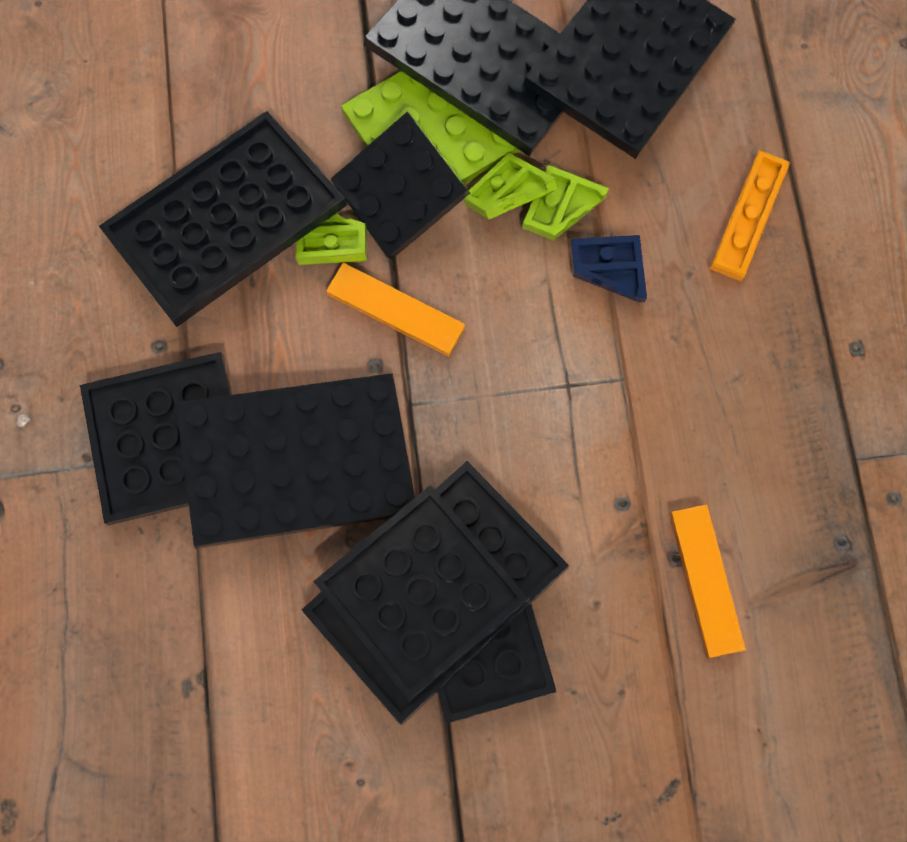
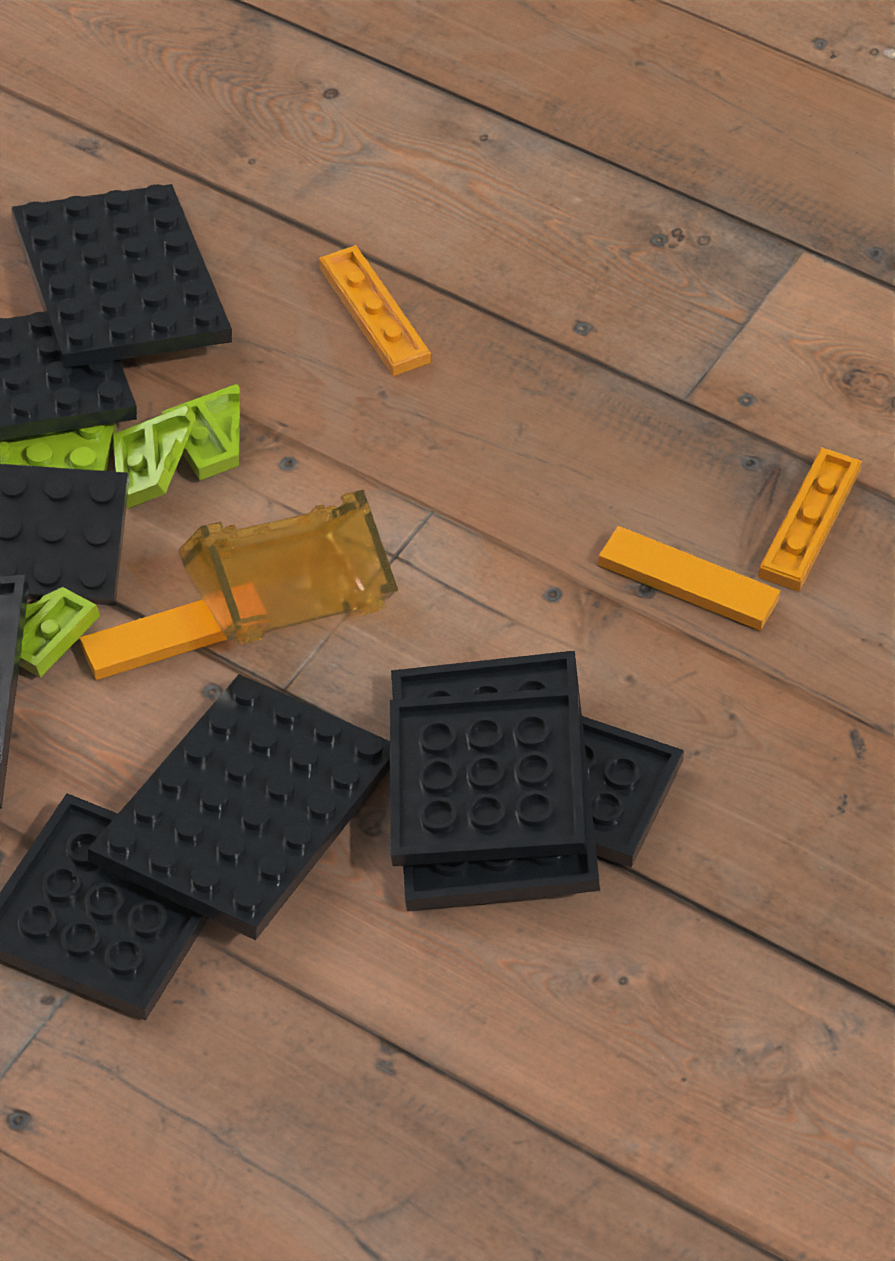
camera: 50 degrees left, 25 degrees down
dark blue wing [570,235,647,303] -> none
none -> clear yellow windscreen [178,489,398,645]
none -> light orange tile [758,447,862,592]

